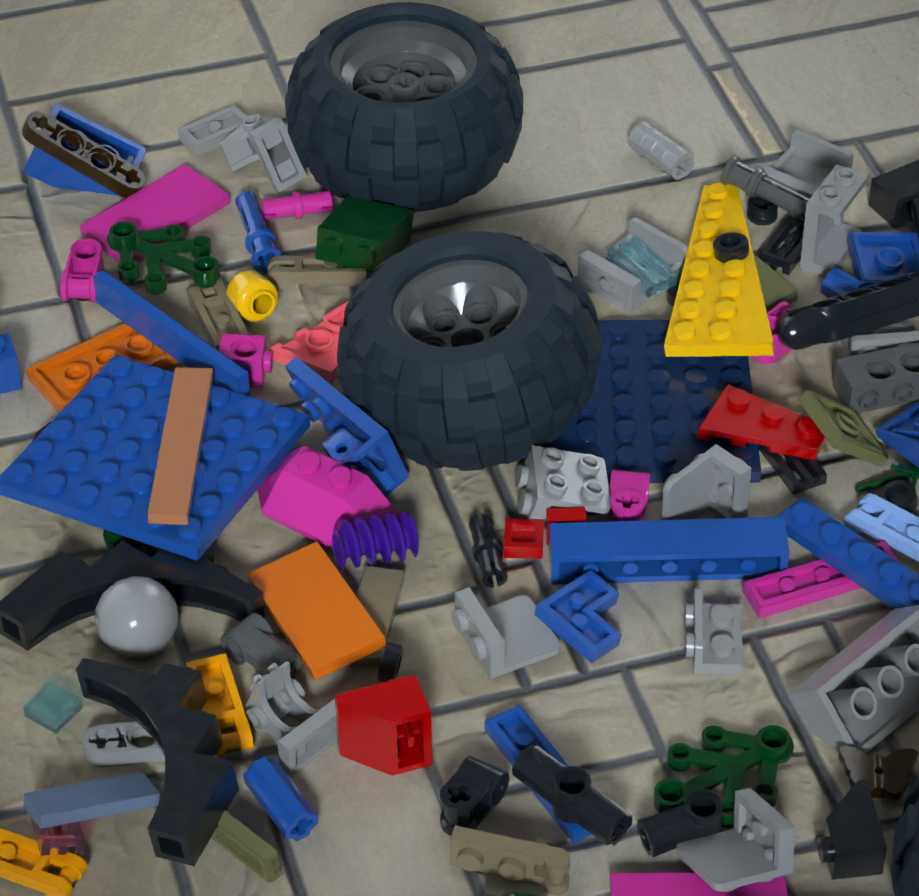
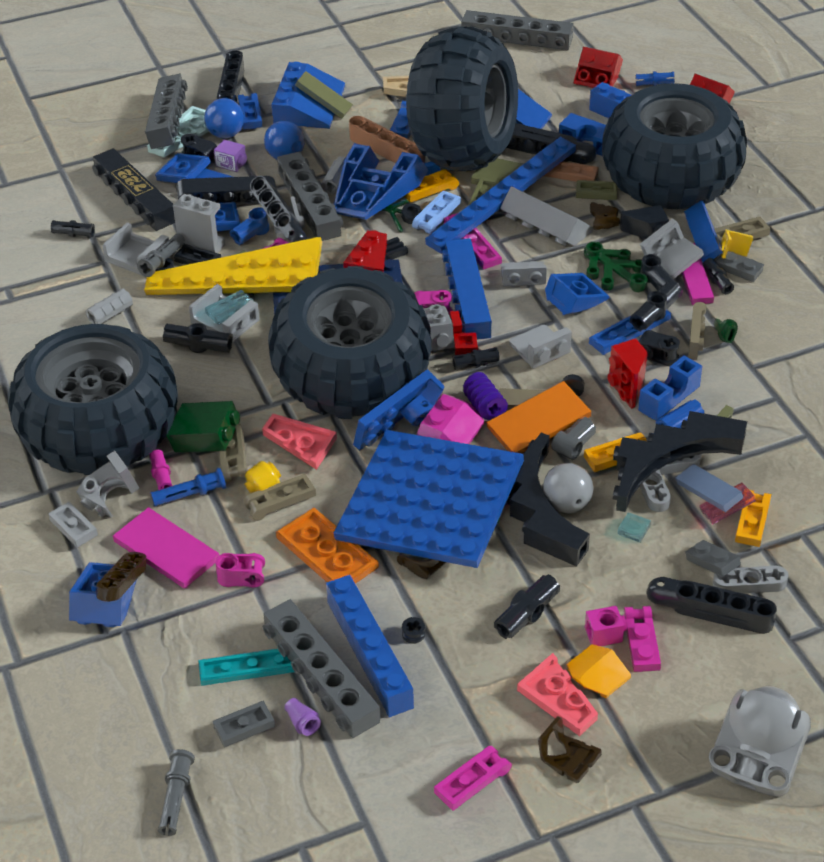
camera: 95 degrees left, 0 degrees up
blue tile [93,270,250,396] -> none
dark green plant [107,222,220,295] -> none
nougat tile [148,367,213,525] -> none
dark pink brick [219,334,273,387] -> none
light grey tile [244,661,337,777] -> none
blue plate [534,570,622,663] -> none
light grey bracket [661,444,751,520] -> none
black tile [713,232,749,263] -> none
olive tile [798,390,889,467] -> none
none -> black pin [51,220,95,237]
none -> black piece [163,323,233,353]
none -> blue slope [545,273,610,315]
none -> blue arch [638,355,703,421]

